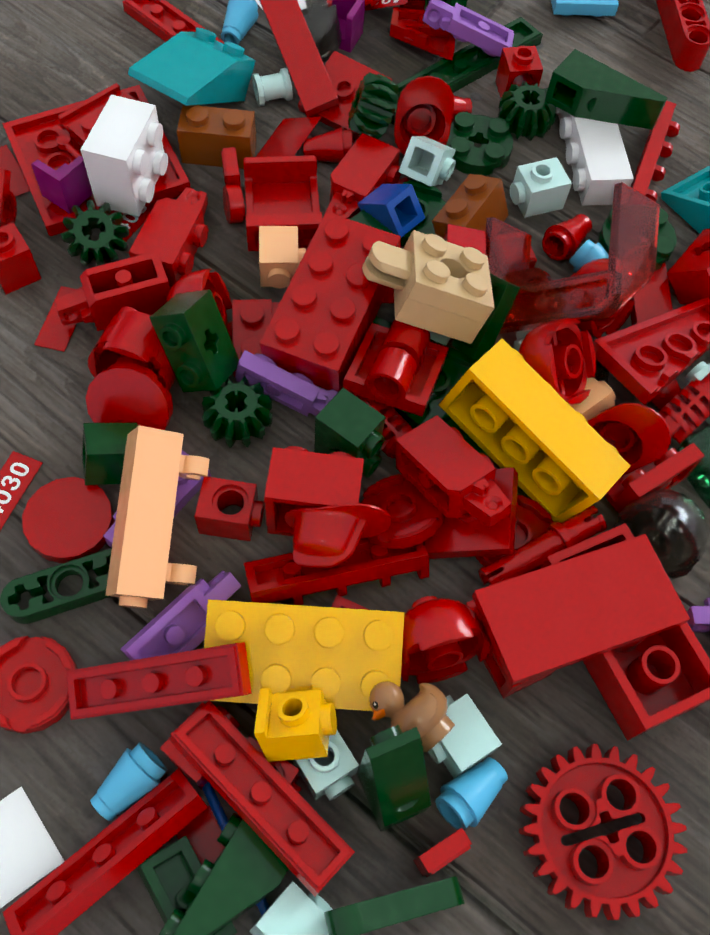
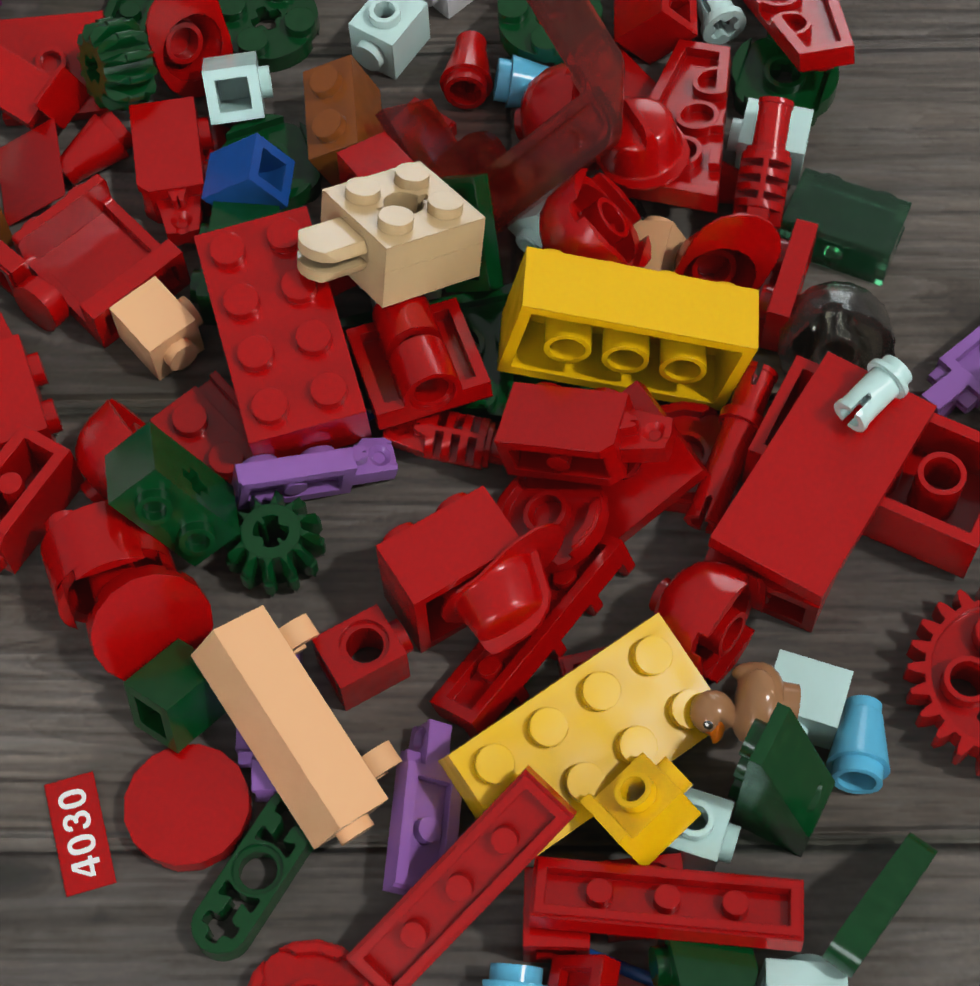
camera: 30 degrees left, 0 degrees up
dark green brick [314,388,385,478] -> none
red tile [413,827,472,877] -> none
none -> red piece [33,65,89,129]
none -> red piece [583,95,690,191]
none -> light aqua pin [834,355,912,432]

